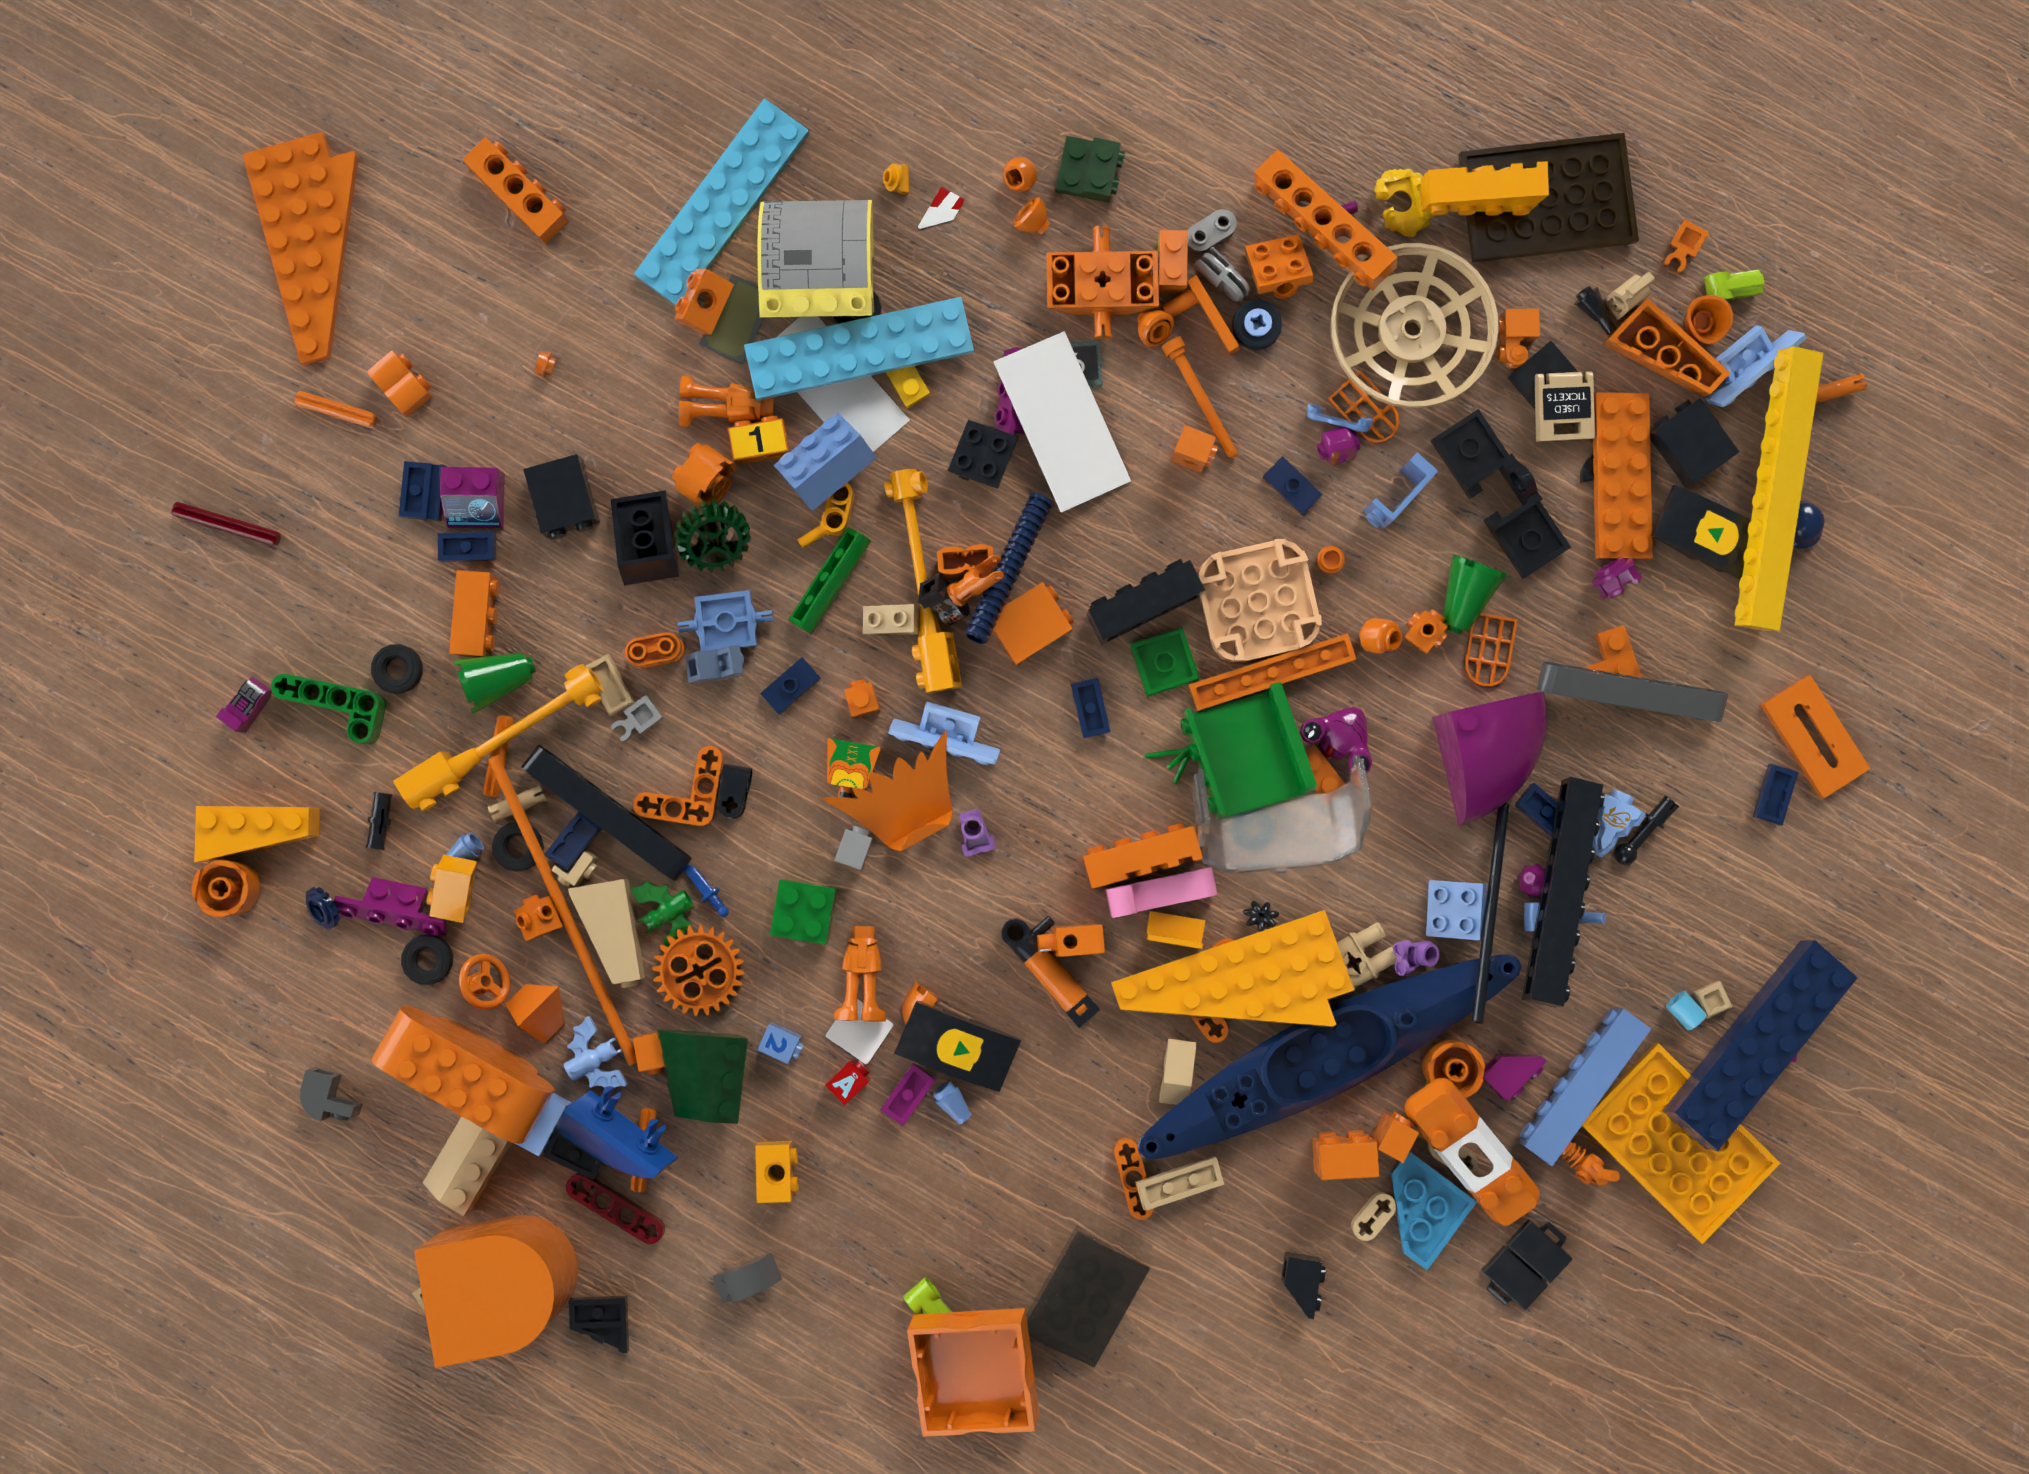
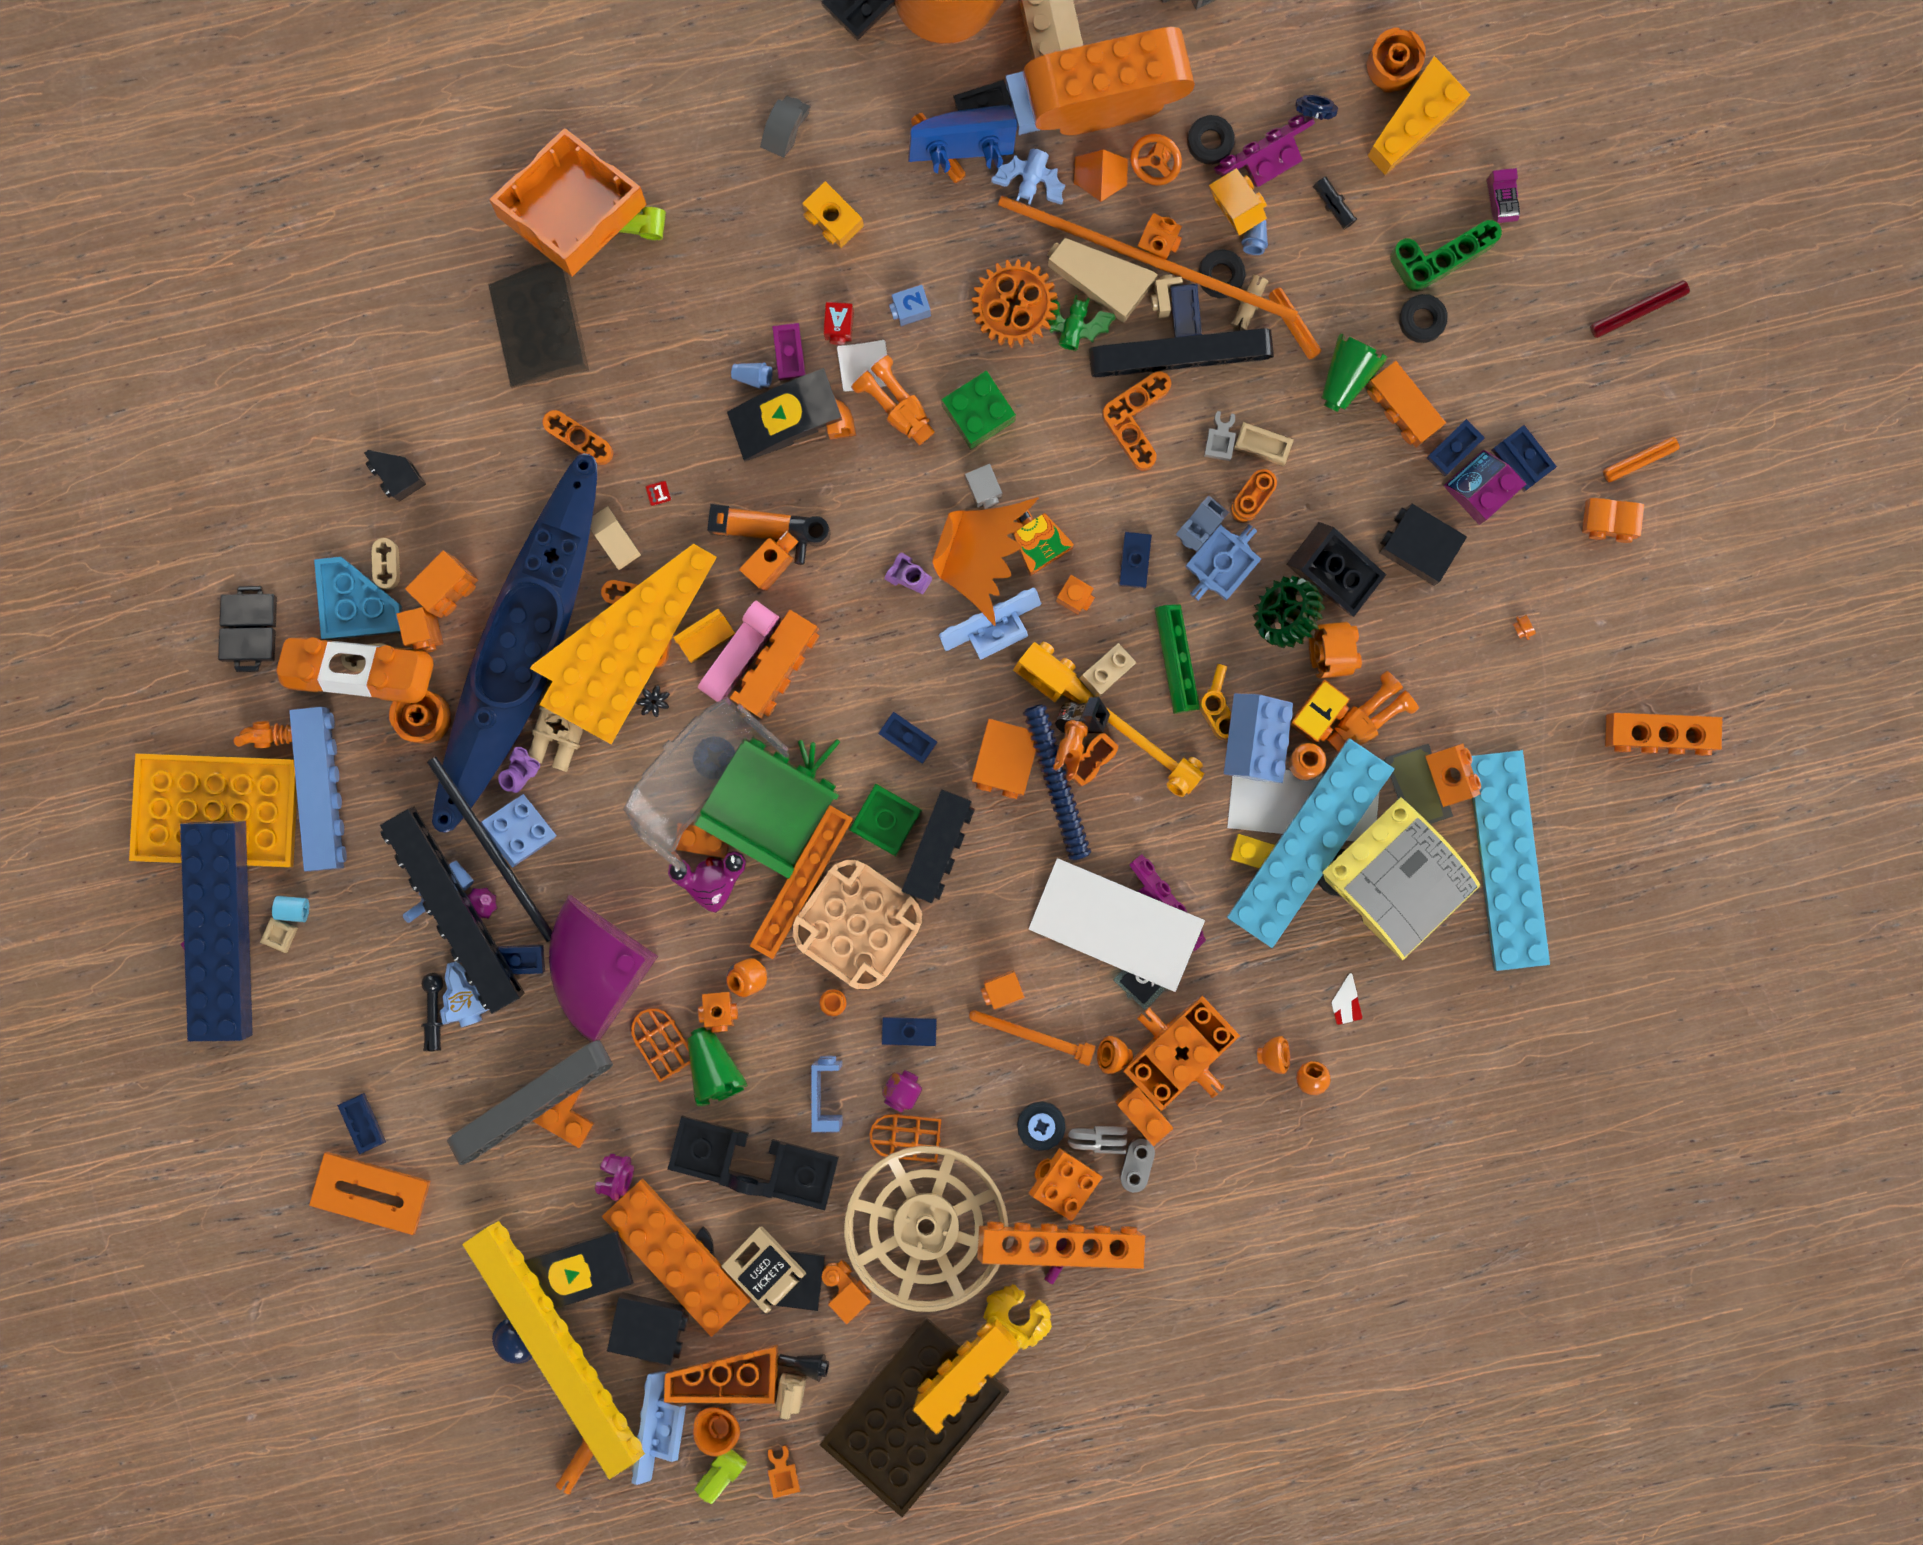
camera: 145 degrees right, 0 degrees up
orange wing [242,132,358,366] -> none
light orange bar [393,664,604,811] -> none
dark red beam [566,1173,665,1244] -> none
orange brick [633,1032,665,1075] -> none
dark green wedge [657,1029,748,1124] -> none
blue piece [684,865,729,917] -> none
black piece [717,764,753,819] -> none
light orange plate [883,163,909,195] -> none
black hinge [948,420,1018,489] -> none
dark green plate [1055,136,1125,203] -> none
tan plate [1135,1156,1224,1211] -> none
orange piece [1162,275,1240,356] -> none
medium blue piece [1307,403,1373,432] -> none
magenta slope [1483,1054,1547,1101] -> none
none -> red sticker [646,481,671,506]
none -> orange head [1288,743,1326,781]

